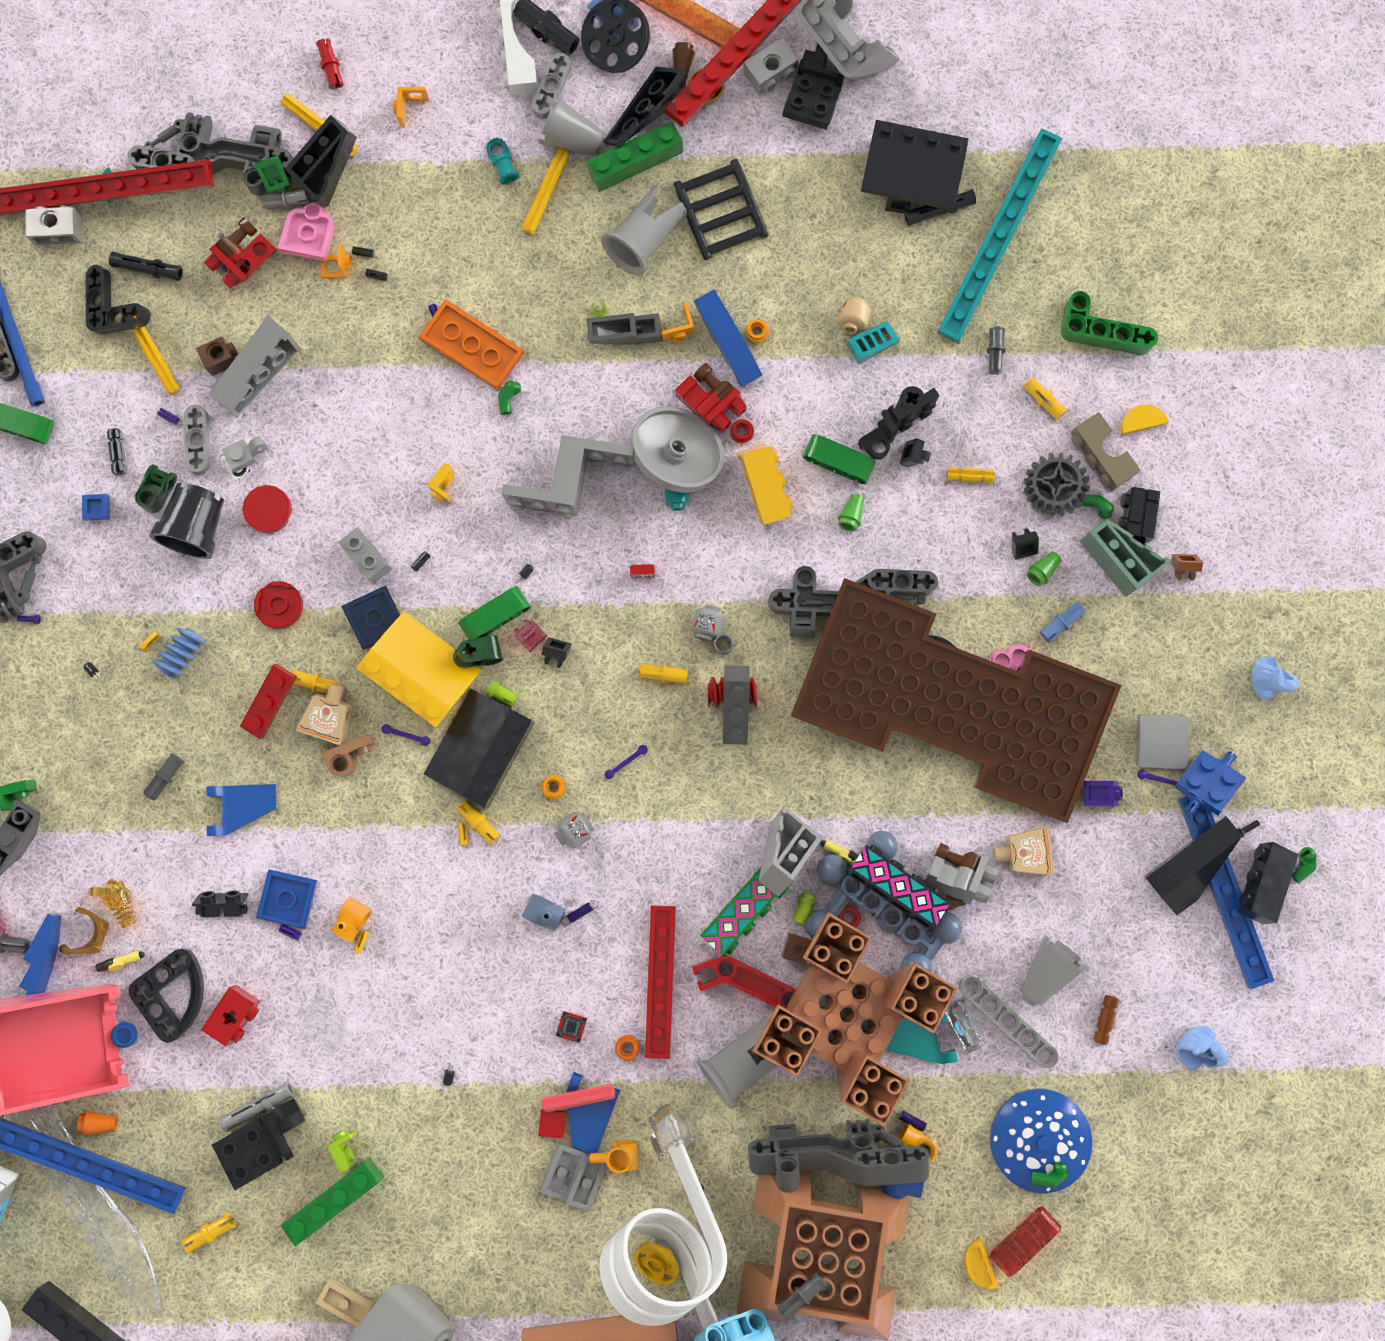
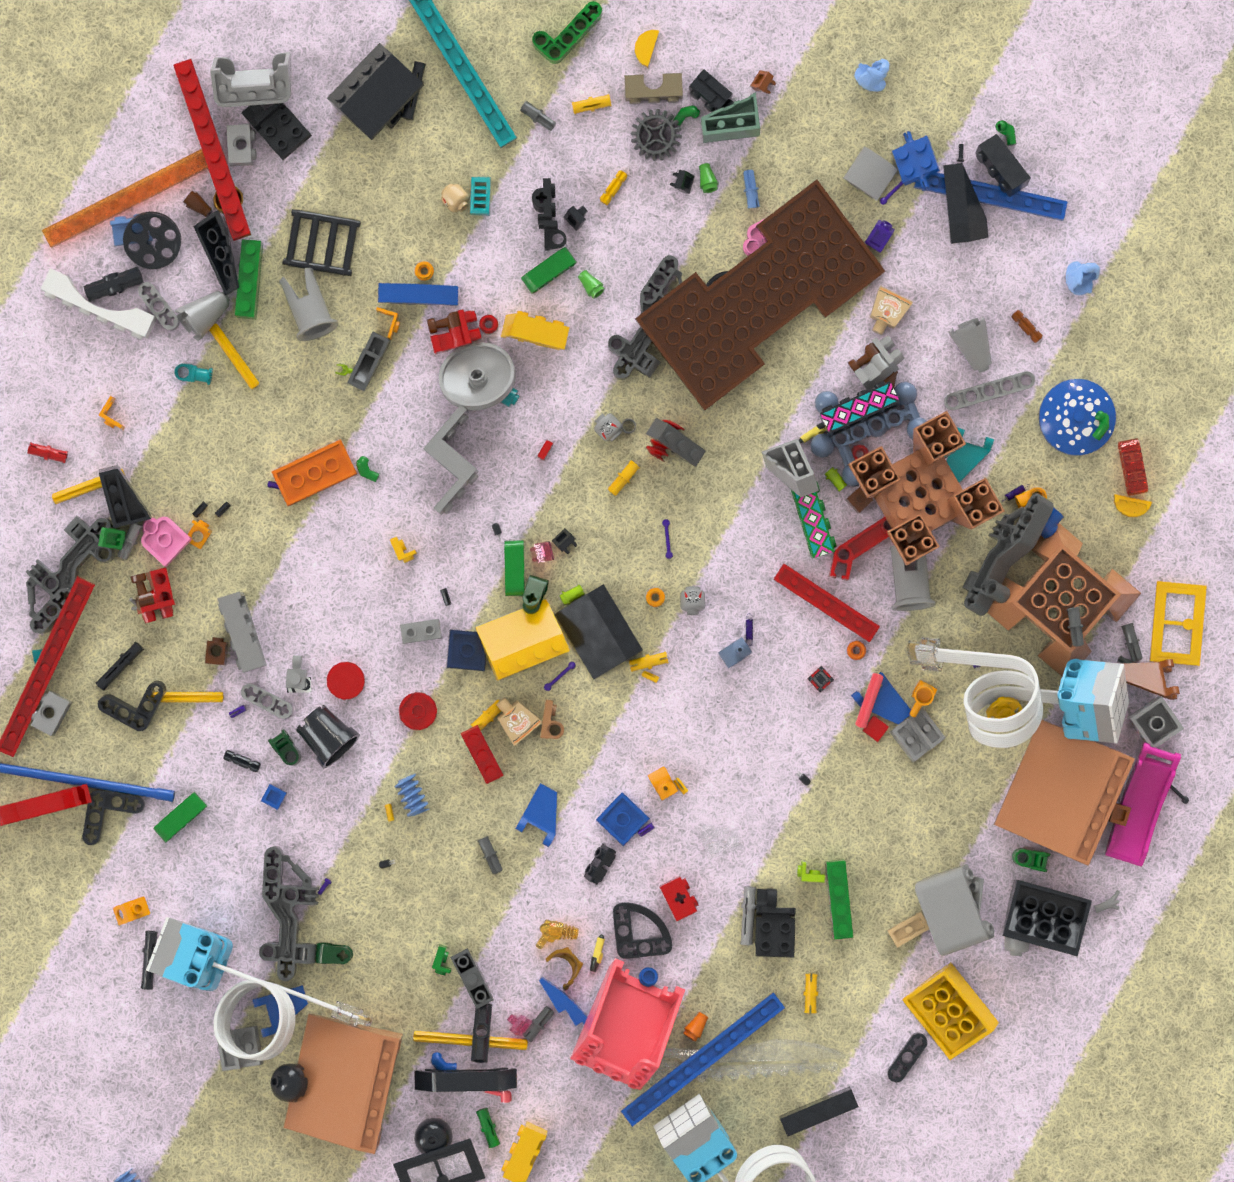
camera: 60 degrees left, 5 degrees up
clear slope [945,996,986,1053] -> none

